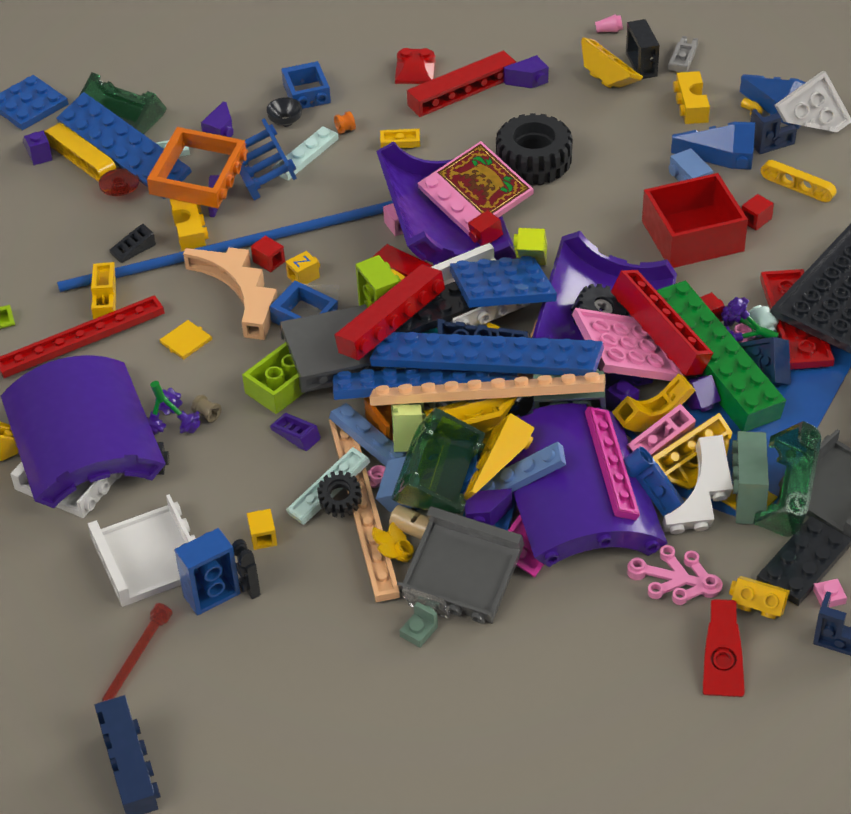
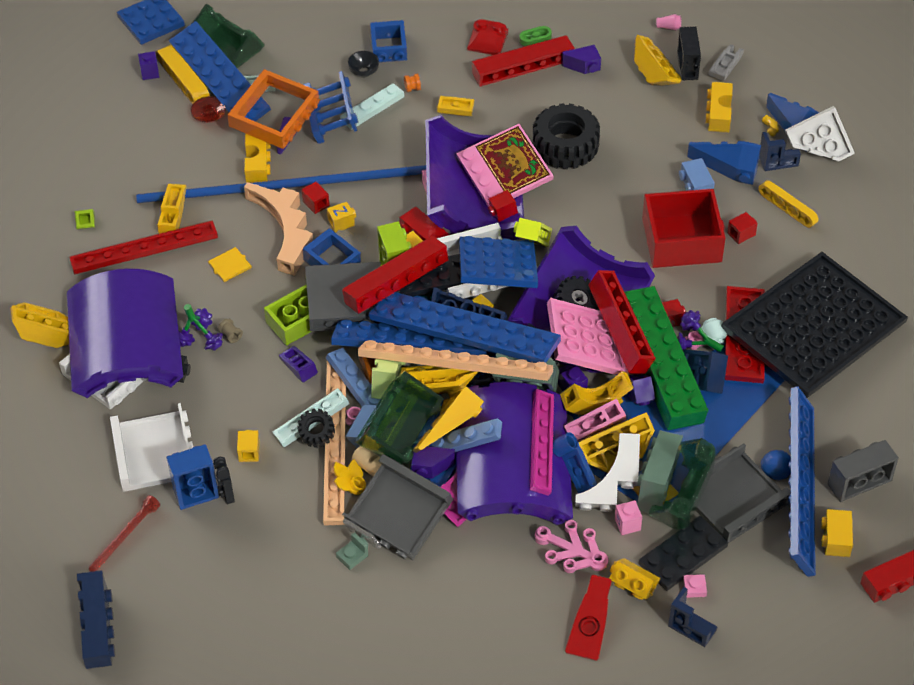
camera: 10 degrees right, 5 degrees up
black slope [109,224,156,263] -> none
dark purple slope [201,101,233,137] -> none
none -> bright green plate [519,26,552,46]
none -> bright pink brick [615,501,642,536]

